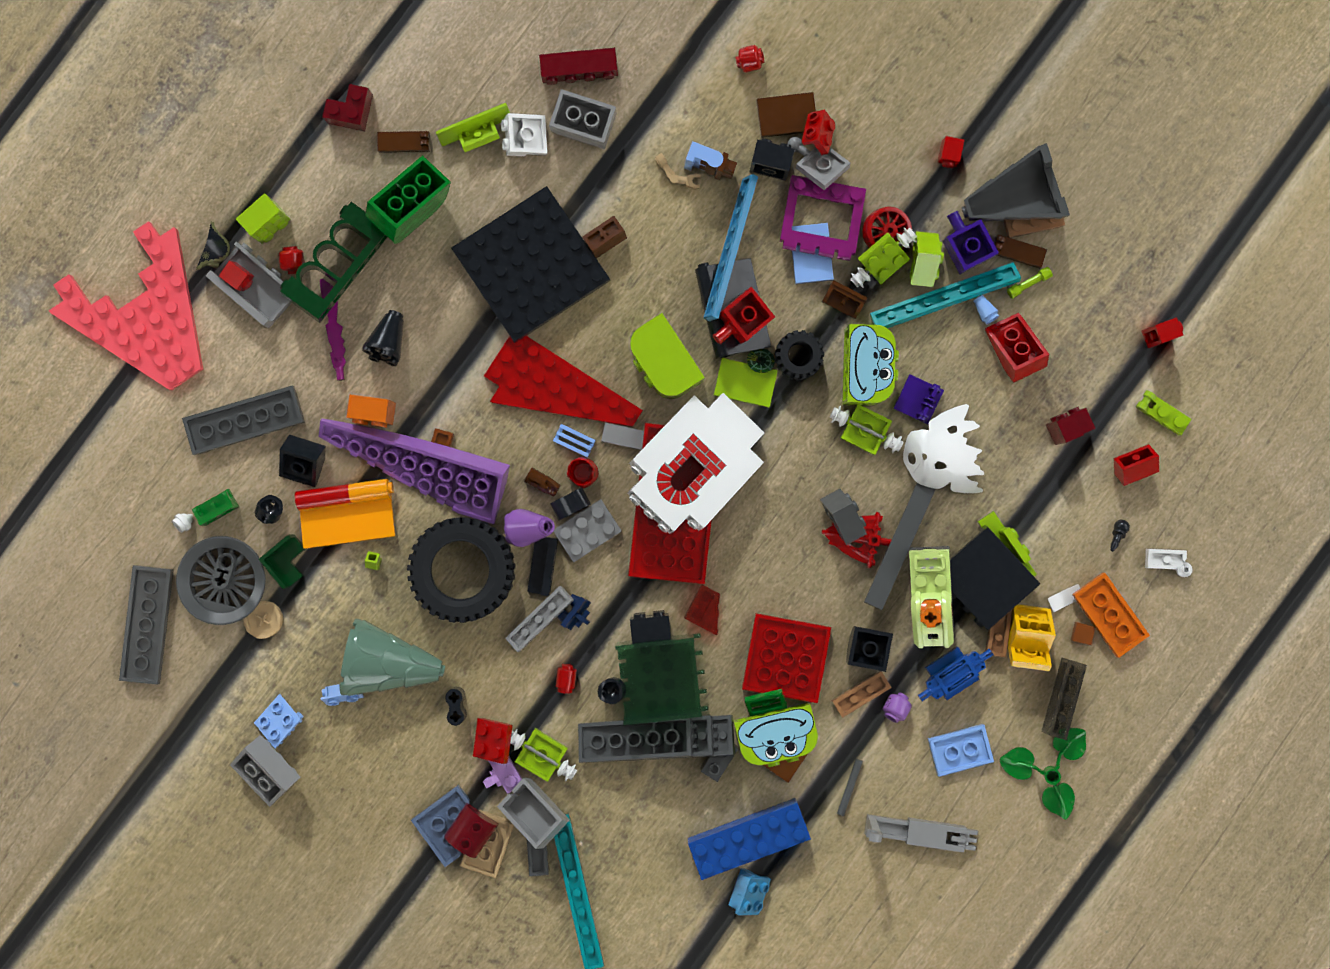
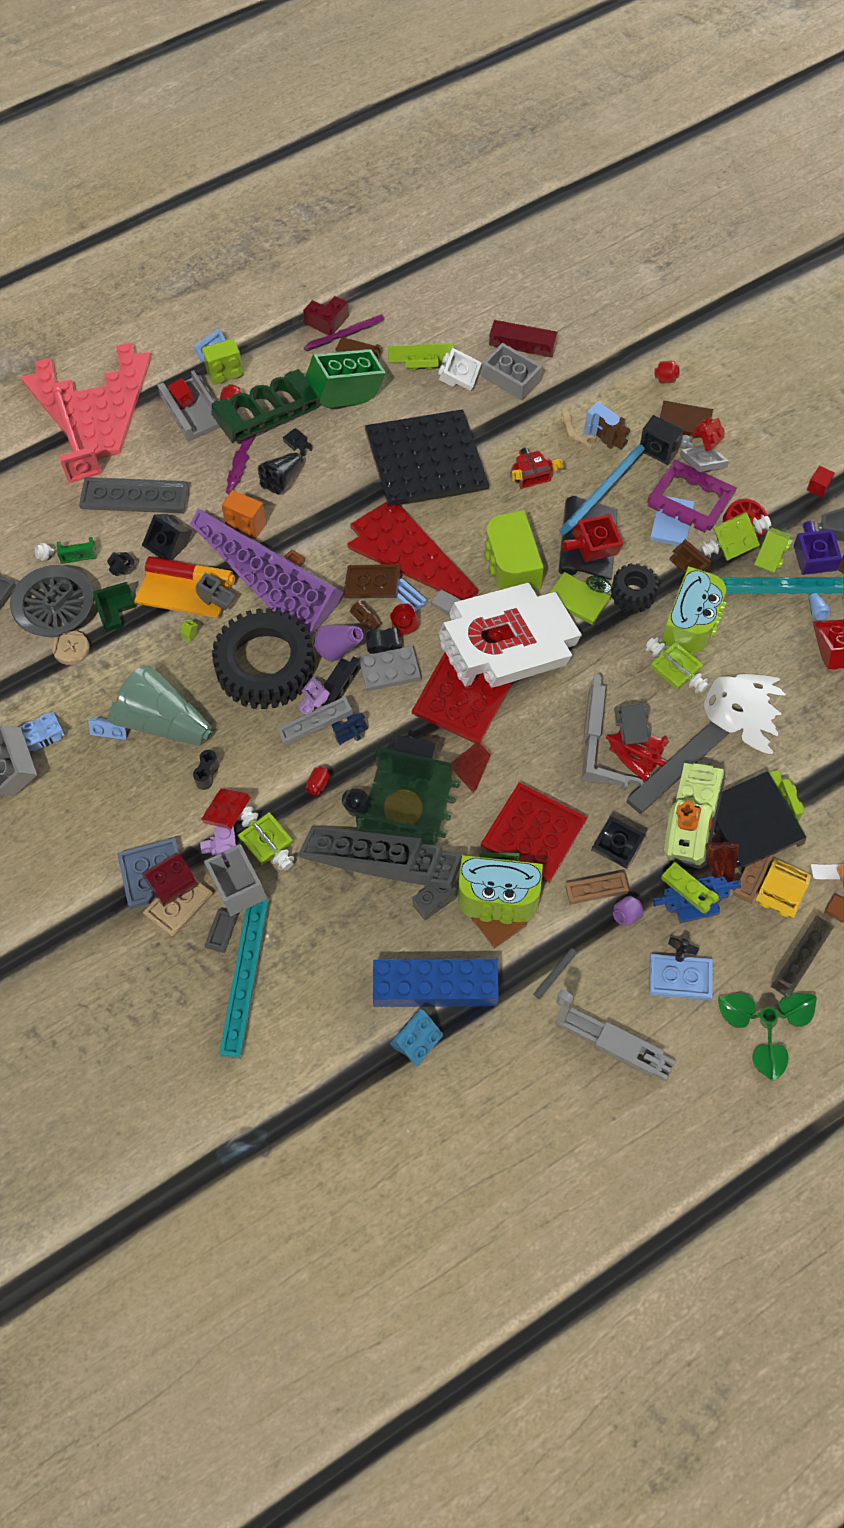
camera: 25 degrees right, 25 degrees down
black hat [196,221,230,270] -> none
reddish brown hinge [582,216,627,259] -> none
dark purple hinge [893,374,944,425] -> none
none -> coral tile [51,387,102,483]
none -> light blue plate [193,329,226,362]
none -> dark grey brick [196,572,235,611]
none -> black plate [283,428,312,456]
none -> lavender hinge [298,677,330,714]
none -> magenta sword [304,314,384,350]
none -> reddish brown tile [343,564,401,599]
none -> clear yellow tile [384,789,423,828]
none -> red torso [510,448,564,489]
none -> light grey hinge [581,674,644,790]
none -> lime plate [661,862,719,914]
none -> black piece [668,937,699,962]
none -> clear red wing [705,842,739,882]

